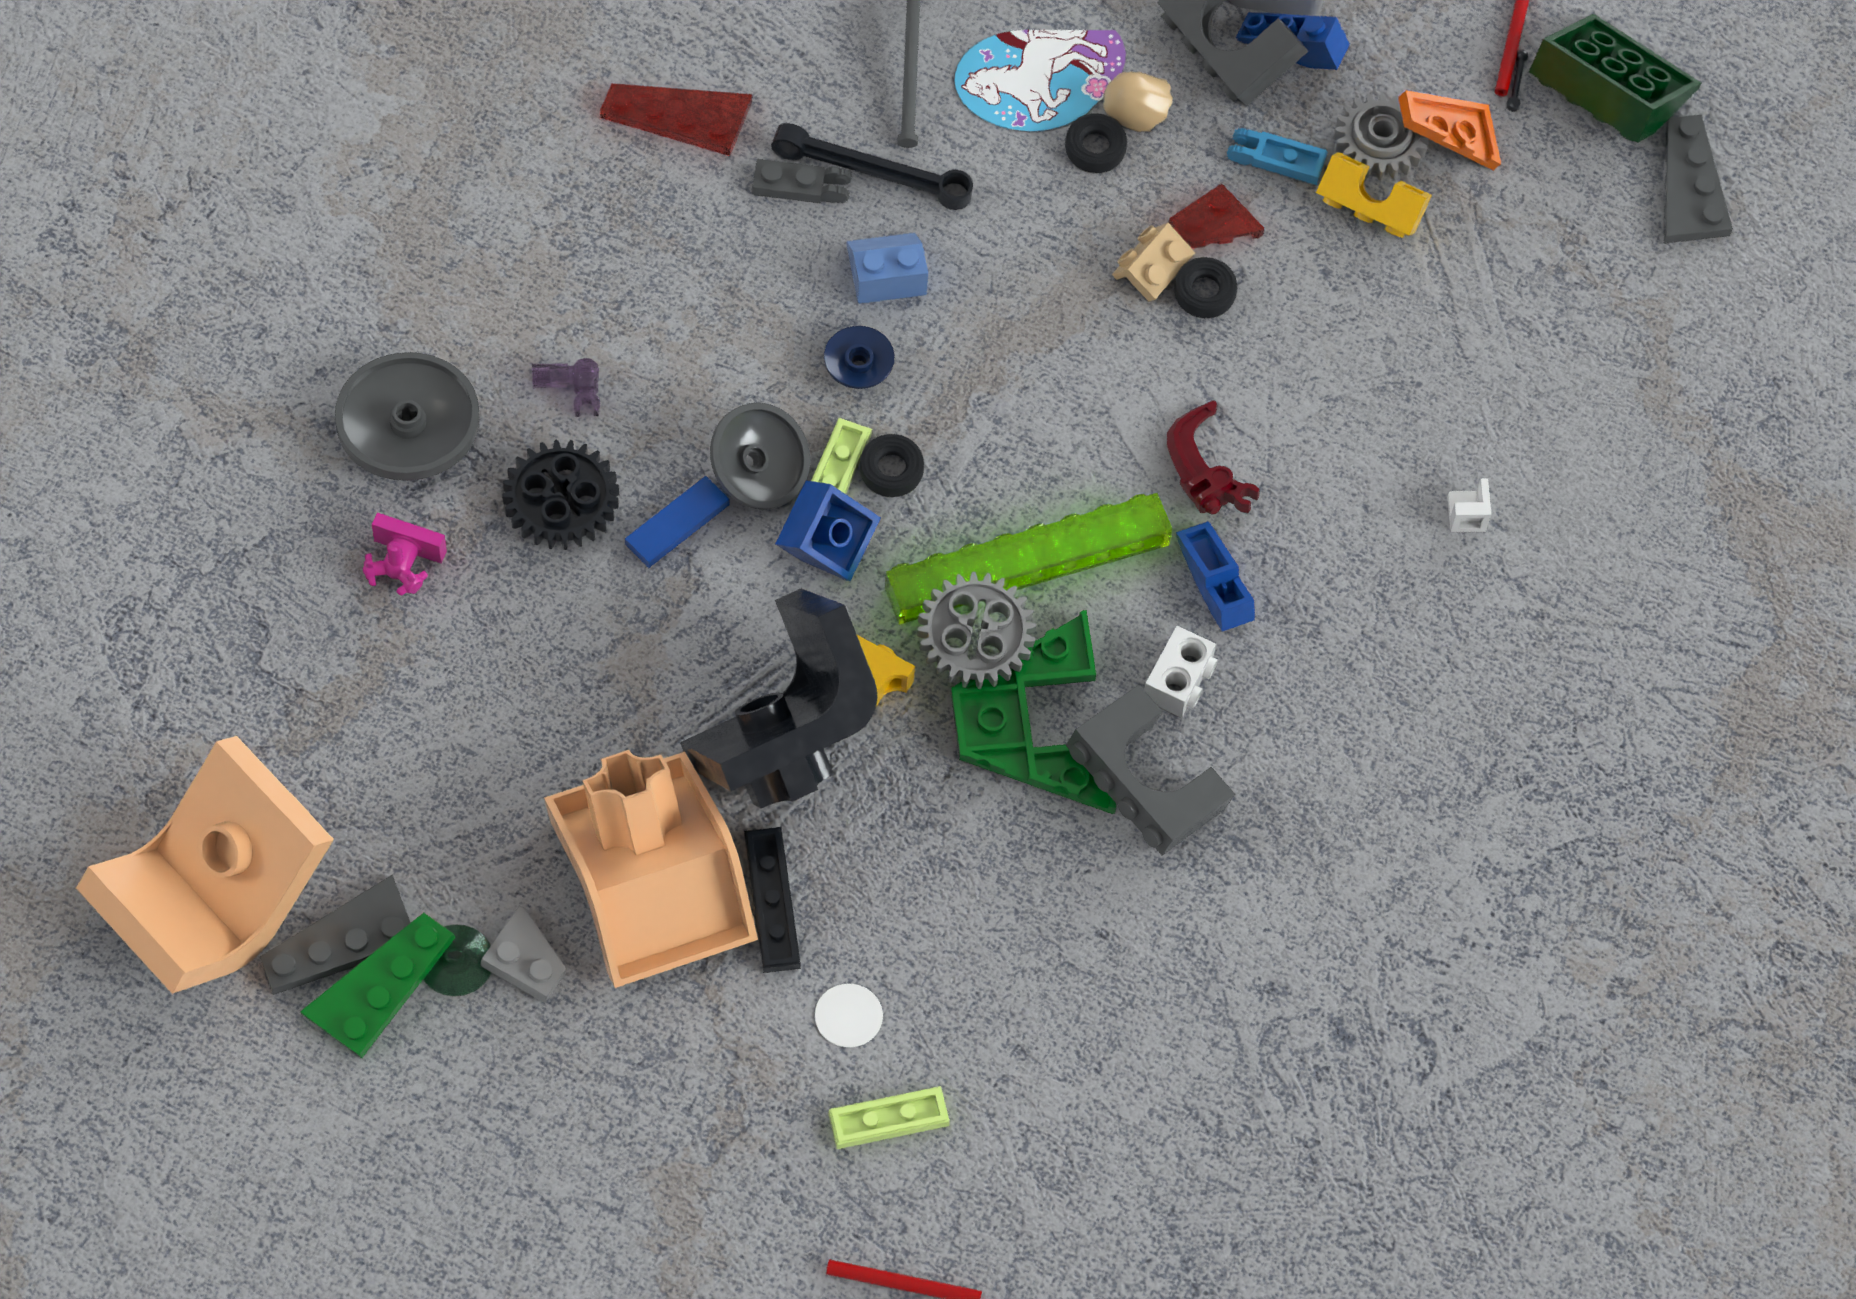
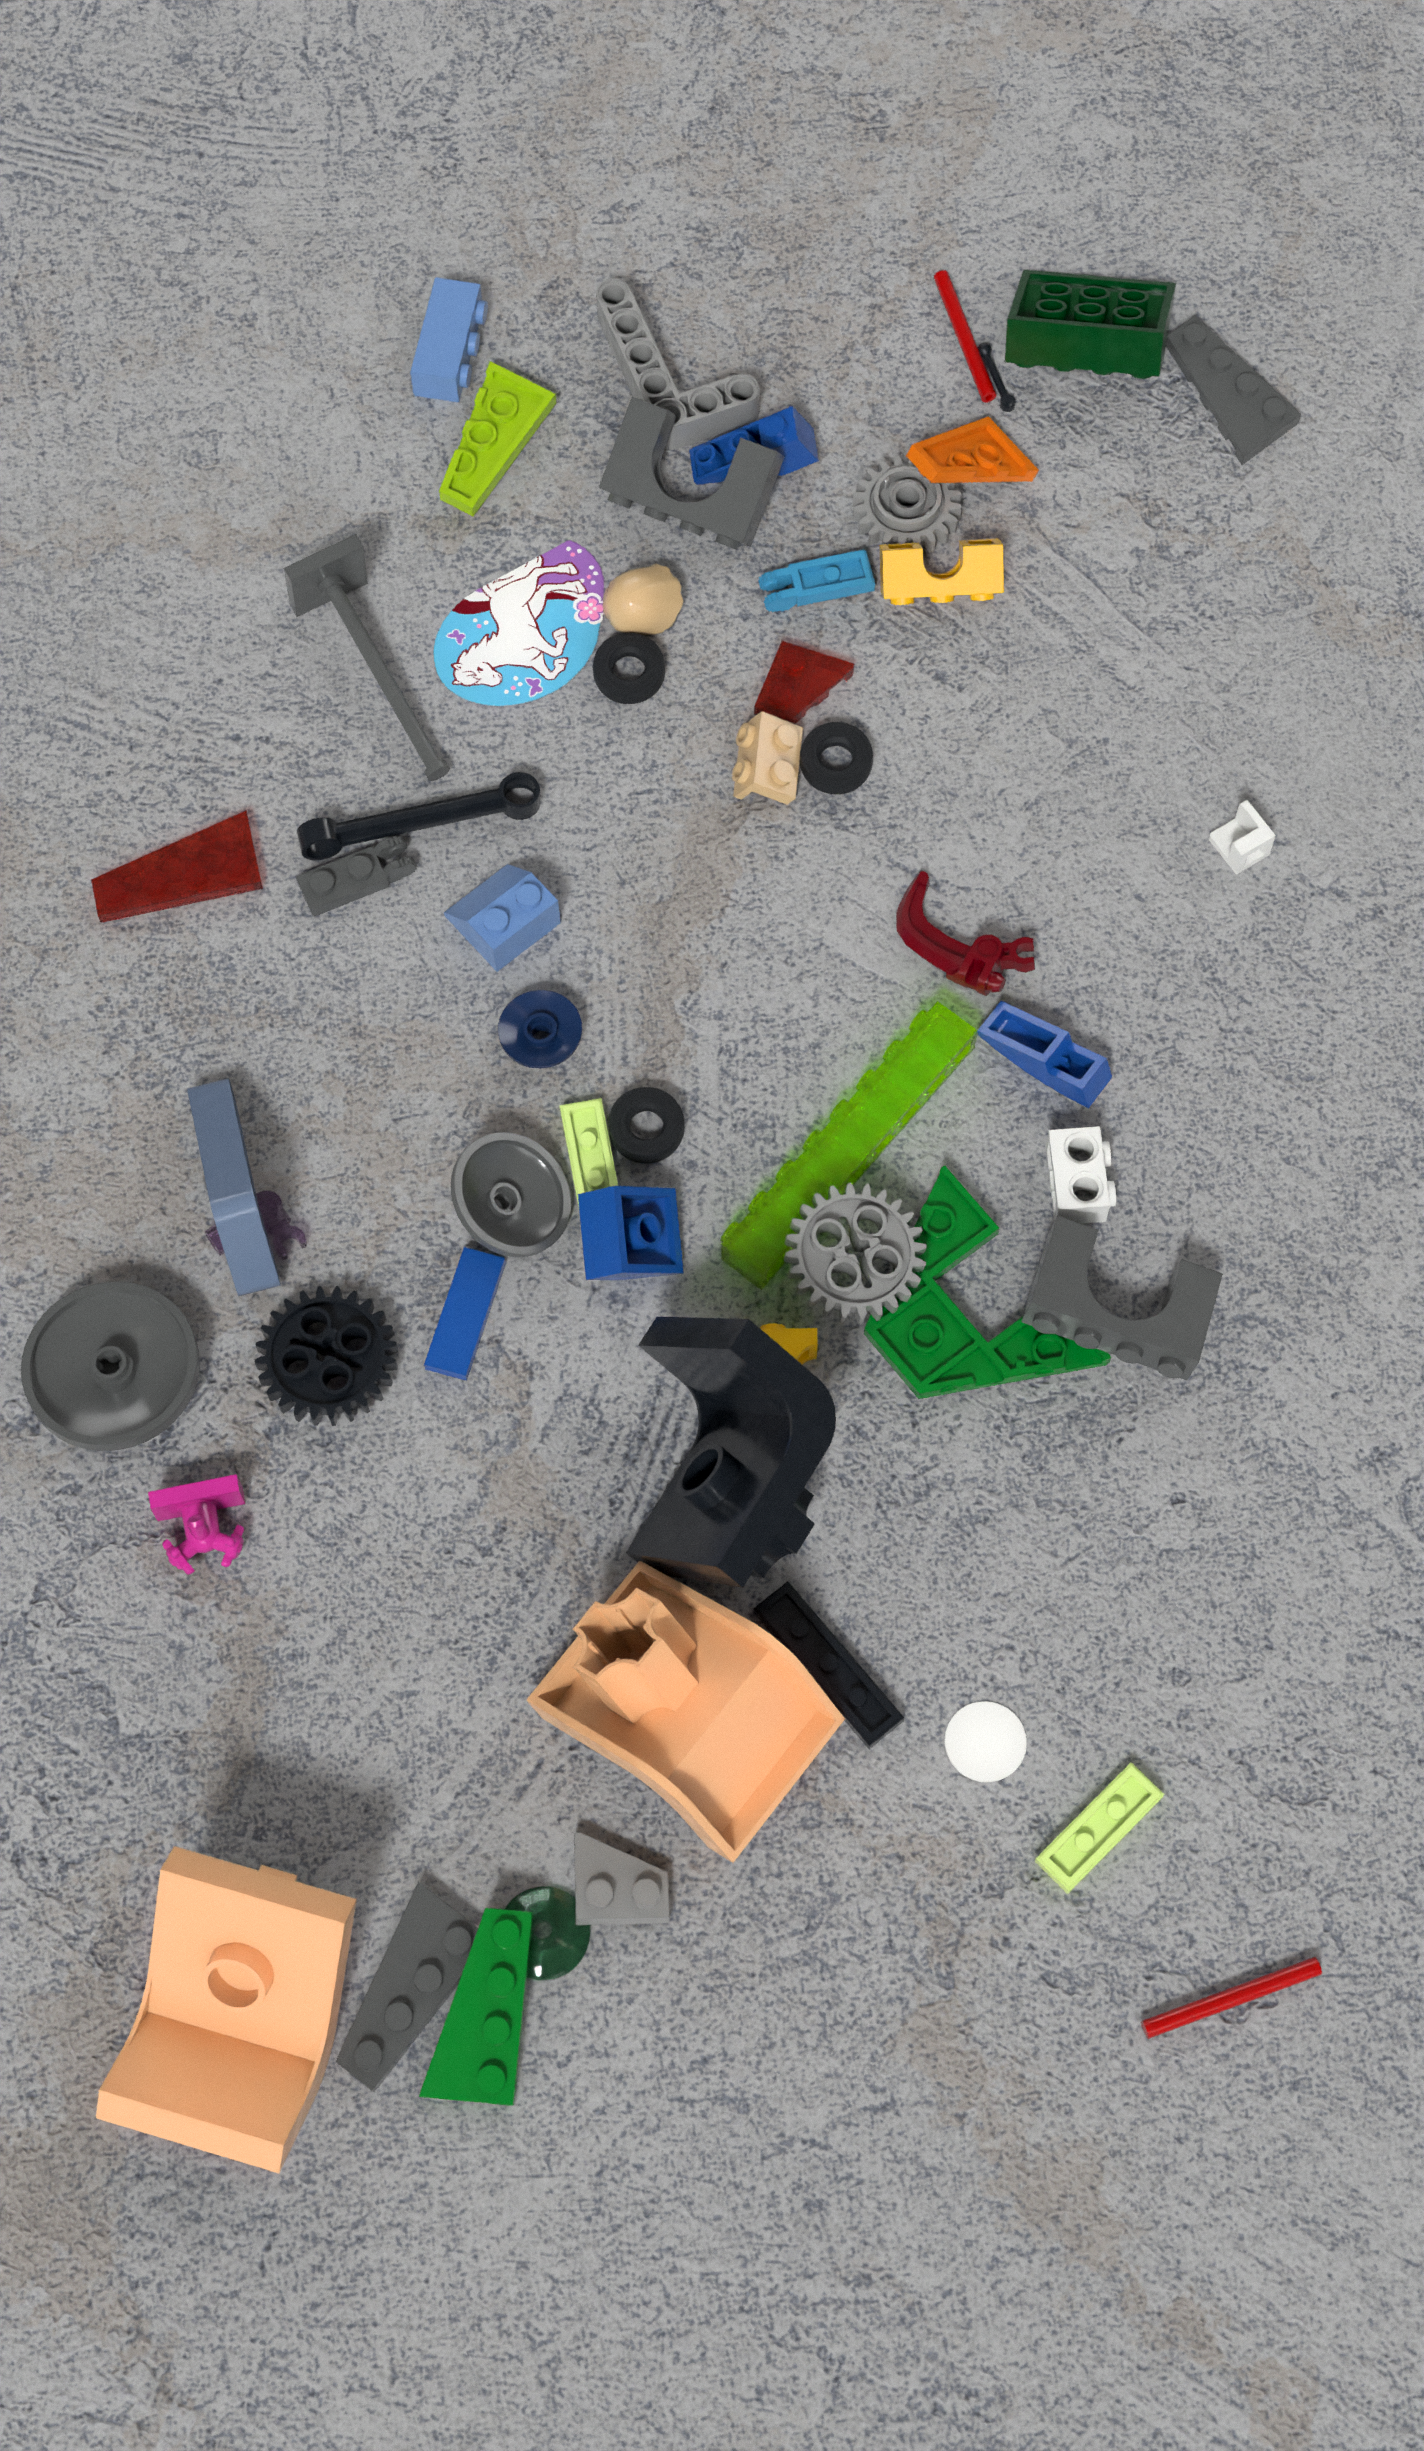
camera: 25 degrees left, 5 degrees up
none -> sand blue beam [187,1078,281,1297]

